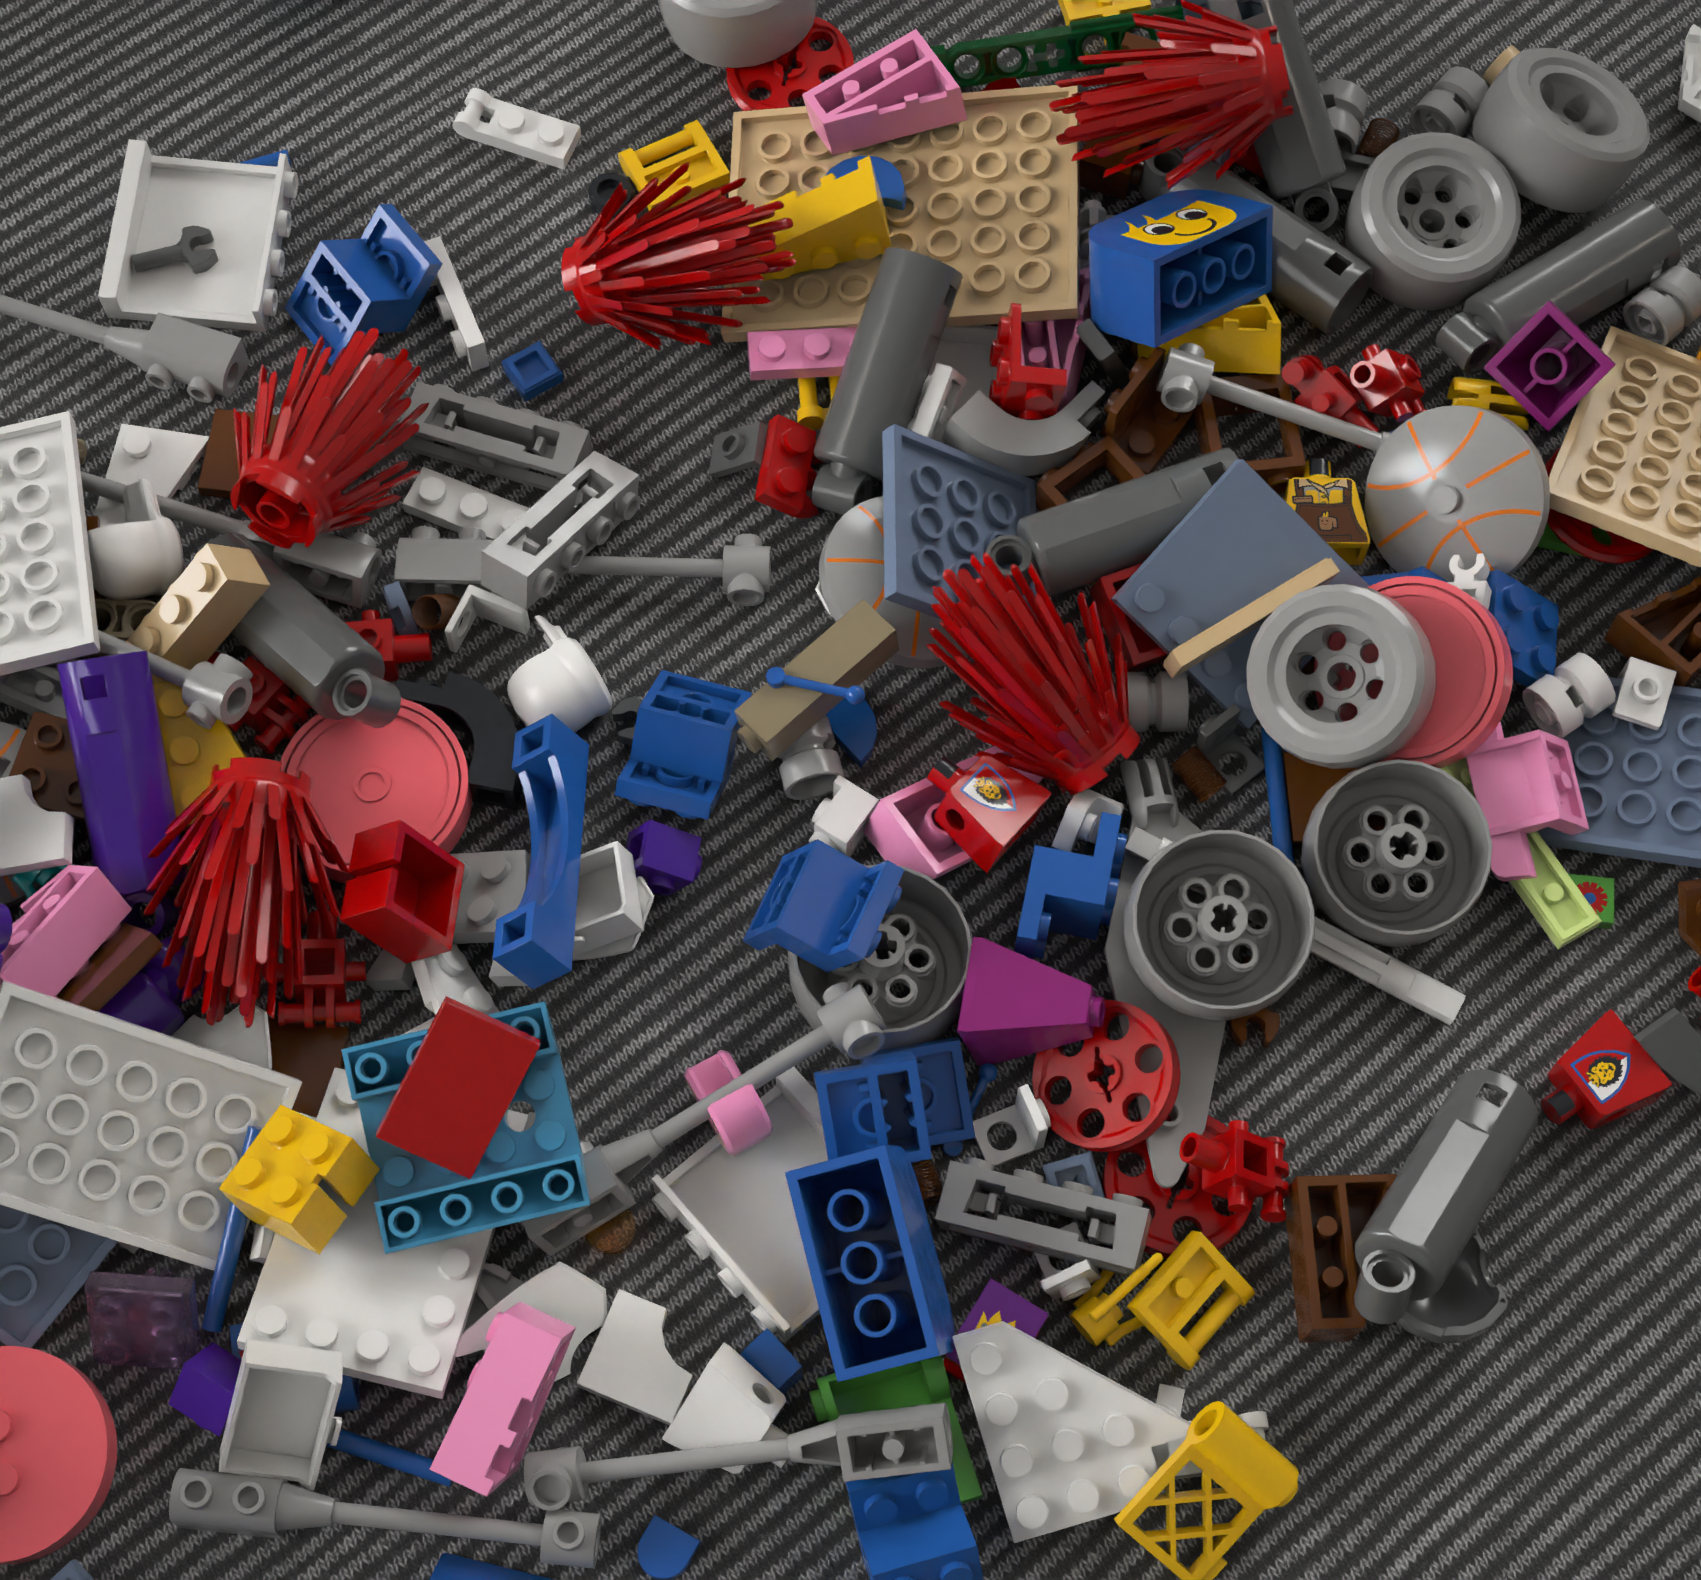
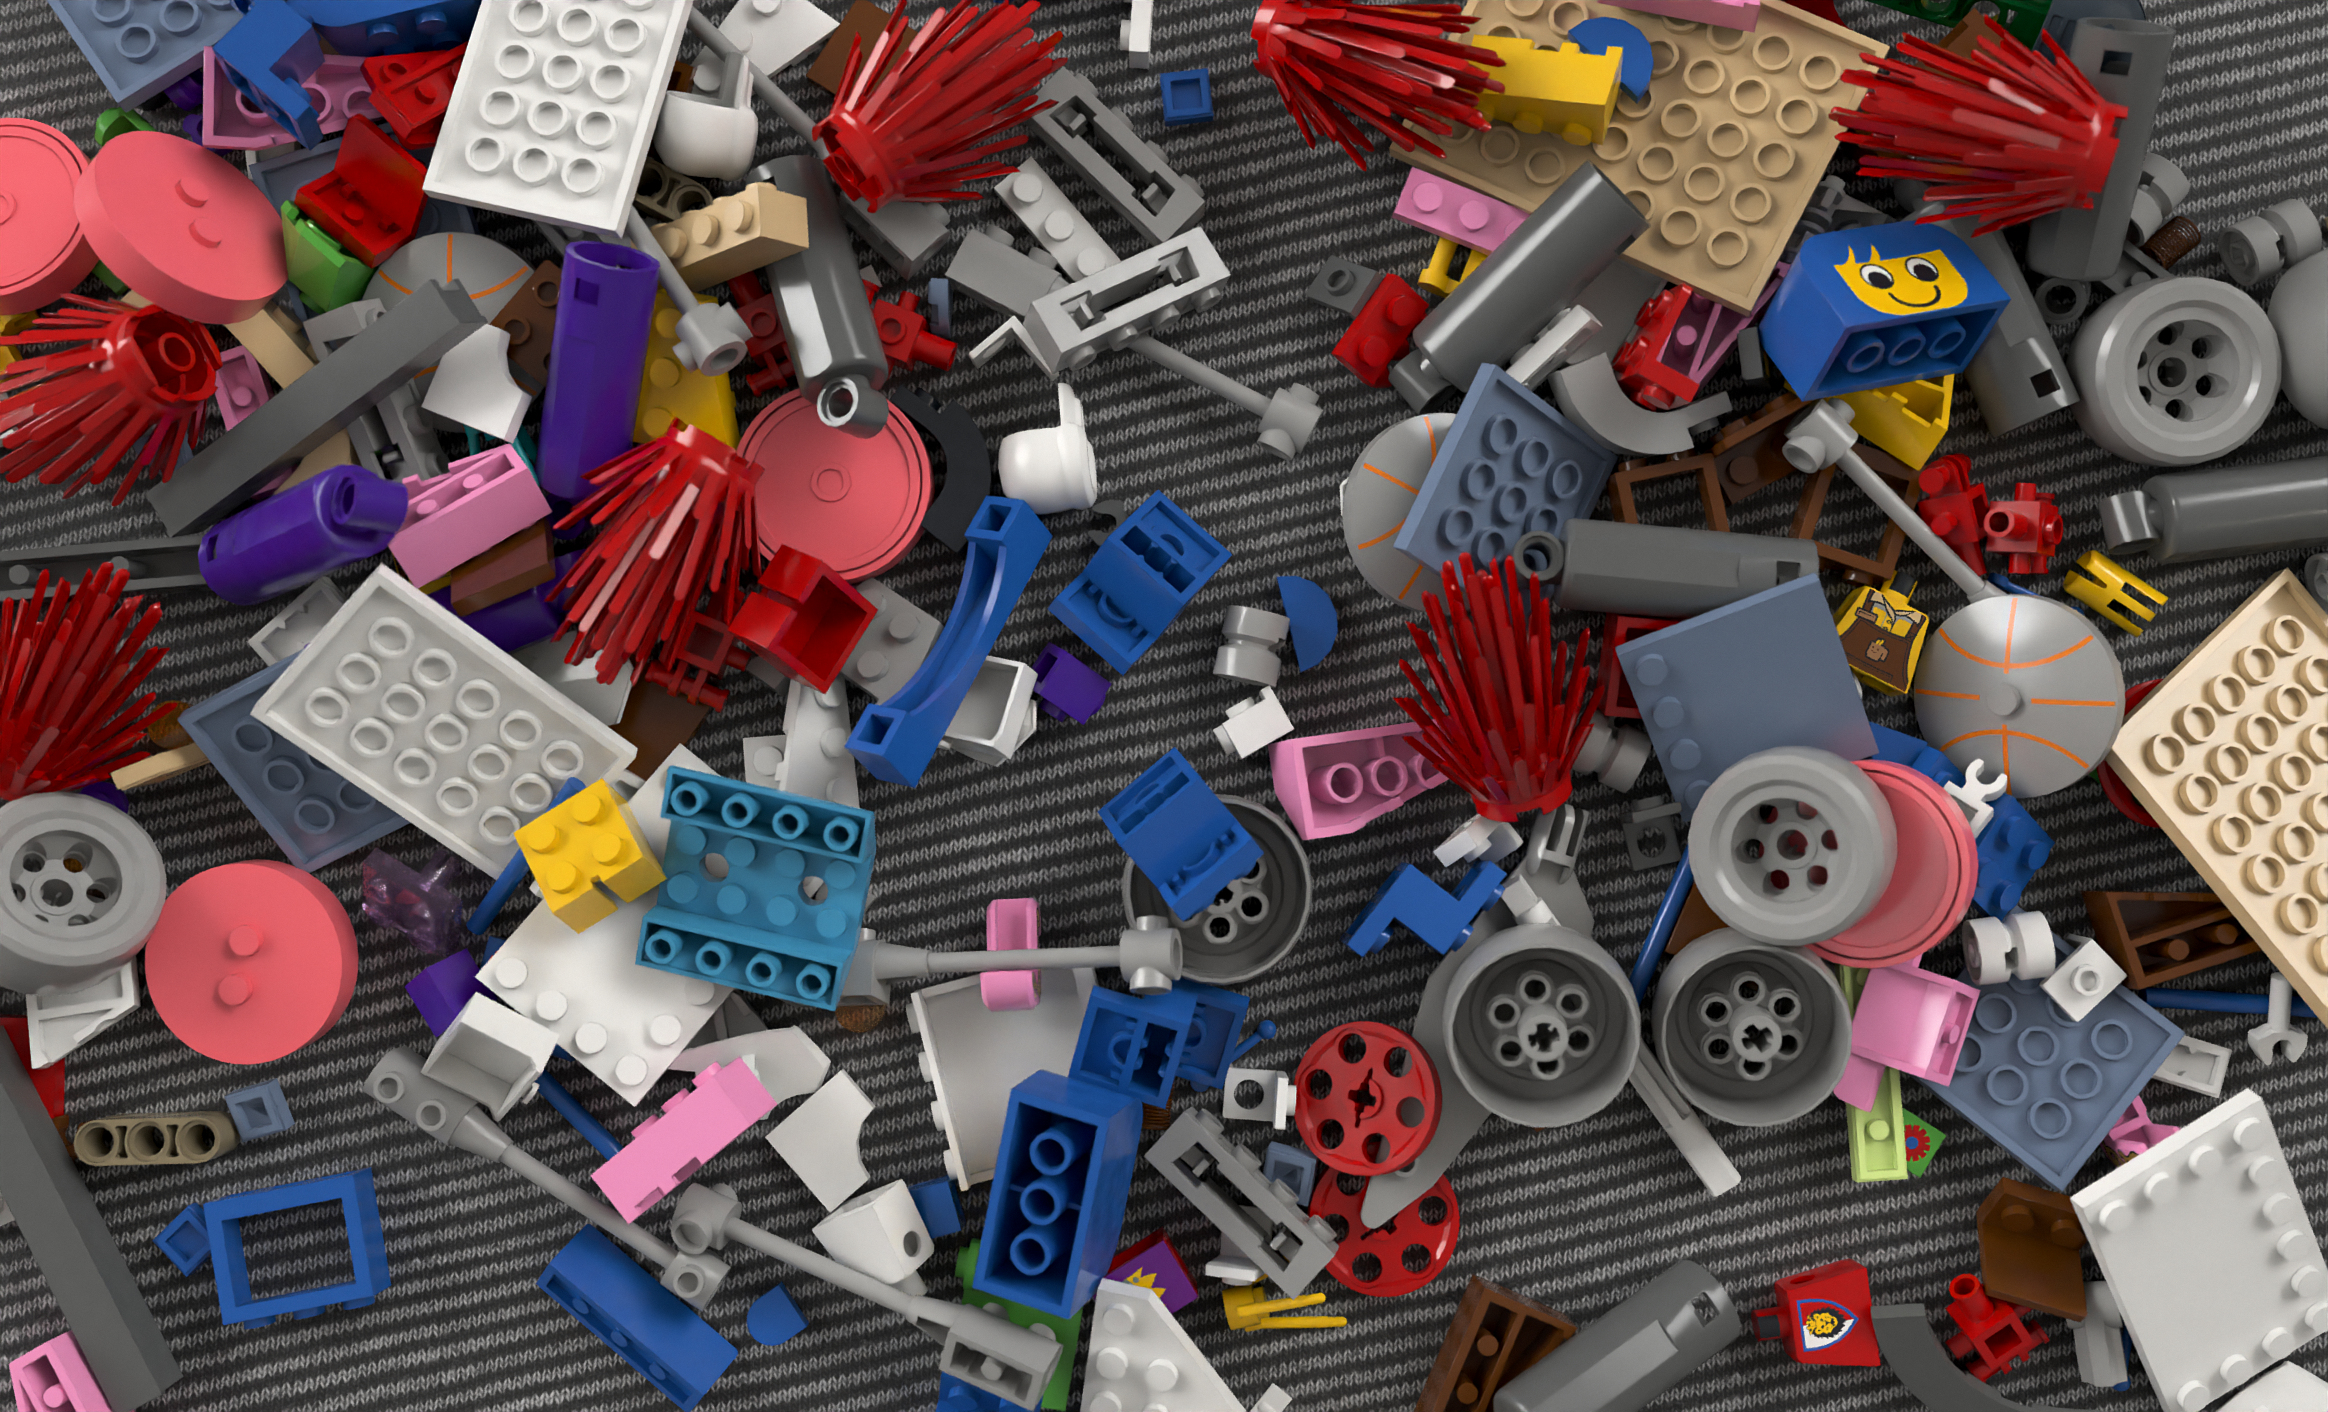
camera: 30 degrees right, 20 degrees up
red tile [376,996,540,1179] -> none
reddish brown piece [412,594,463,630] -> none
dark tan brick [734,599,899,761] -> none
blue hinge [766,667,865,705] -> none
red torso [927,755,1052,873] -> none
magenta slope [957,937,1105,1066] -> none
yellow plate [1127,1231,1255,1371] -> none
tan tile [1163,557,1340,679] -> none
reddish brown piece [1170,745,1227,803] -> none
red piece [1179,1120,1289,1223] -> none
magenta slope [1483,300,1616,432] -> none

